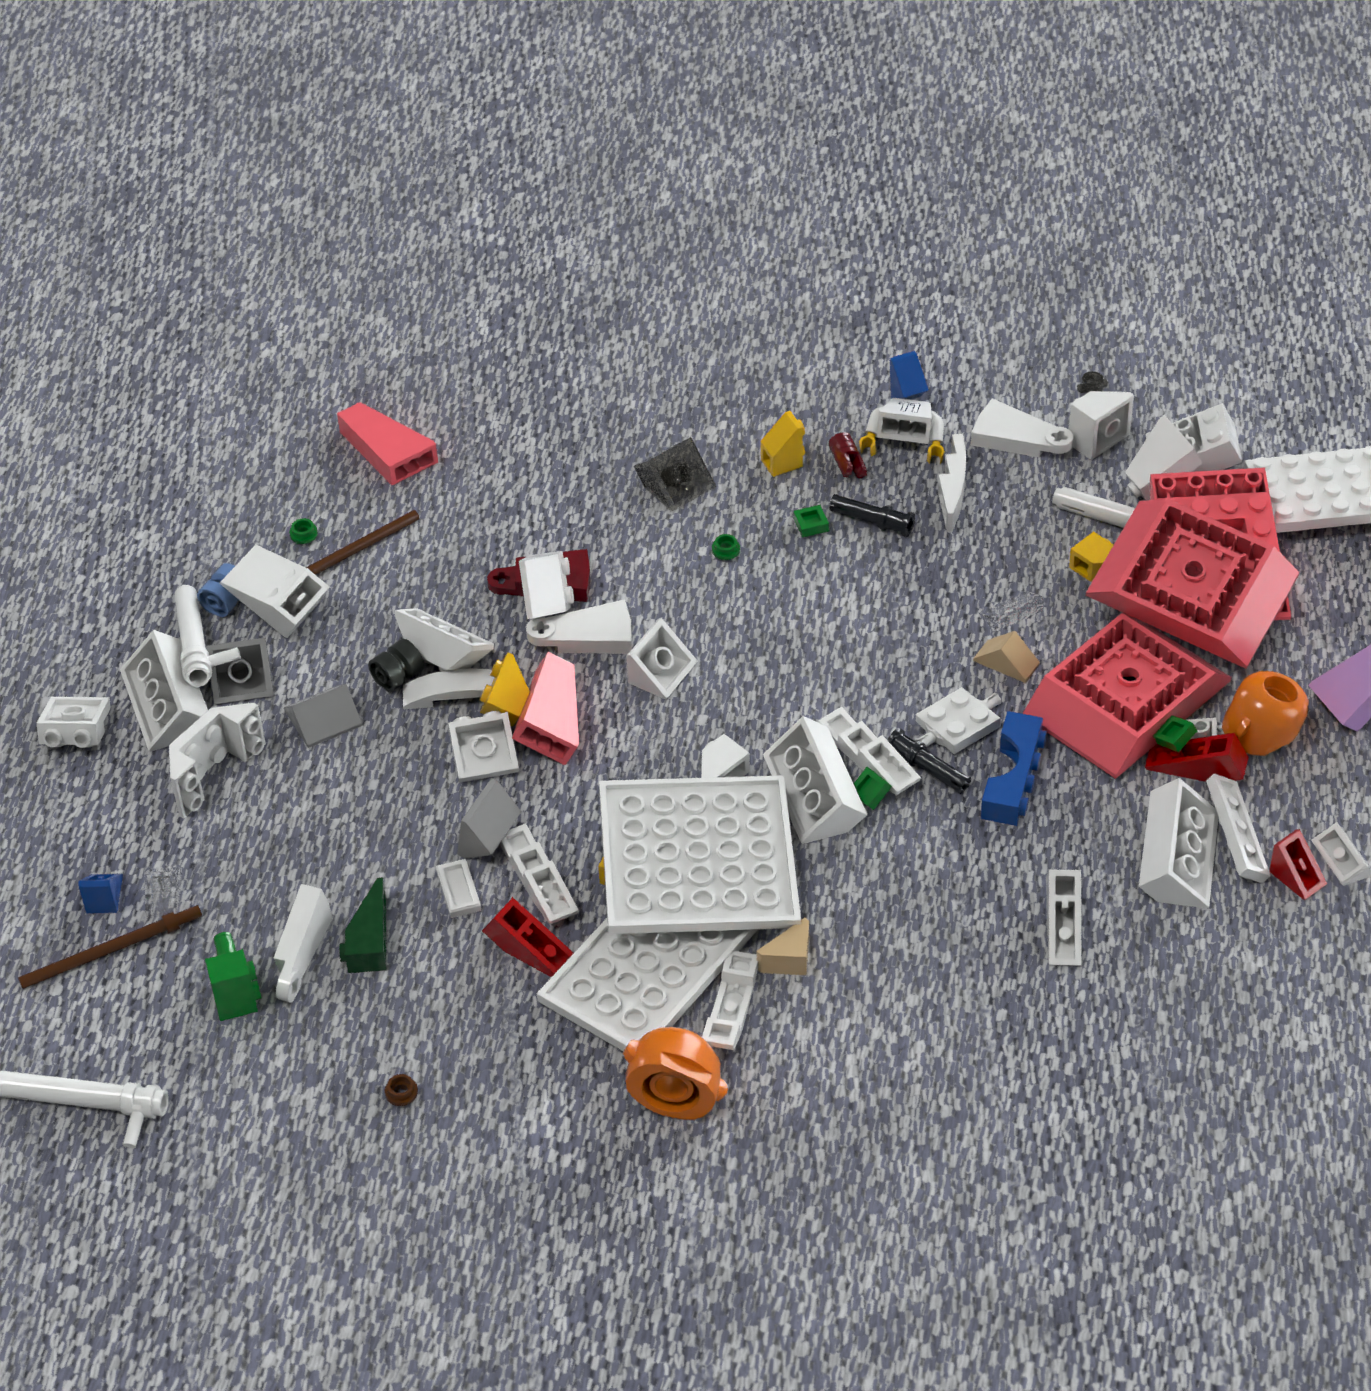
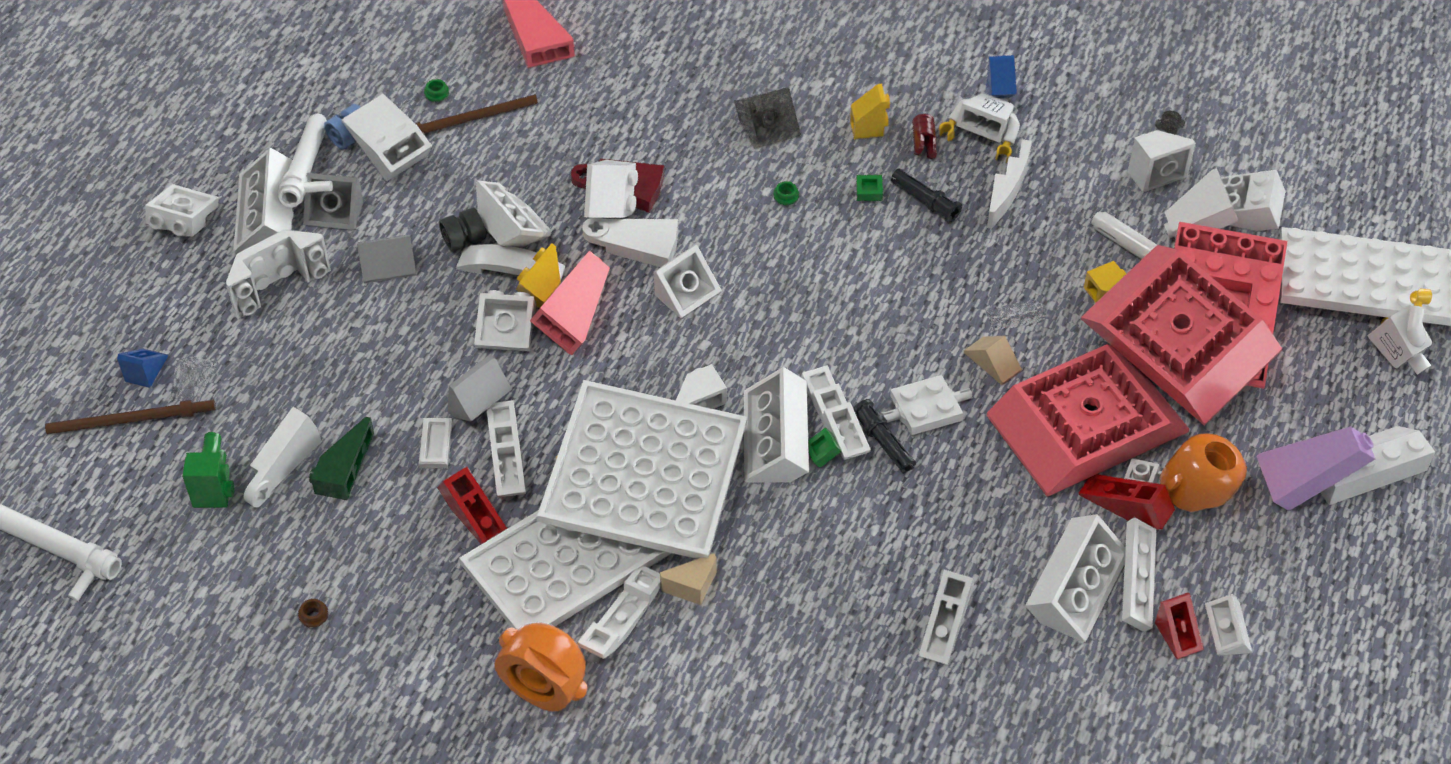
camera: 15 degrees right, 5 degrees up
white piece [971,399,1073,457] -> none
blue arch [981,711,1047,826] -> none
green plate [1153,715,1197,752] -> none

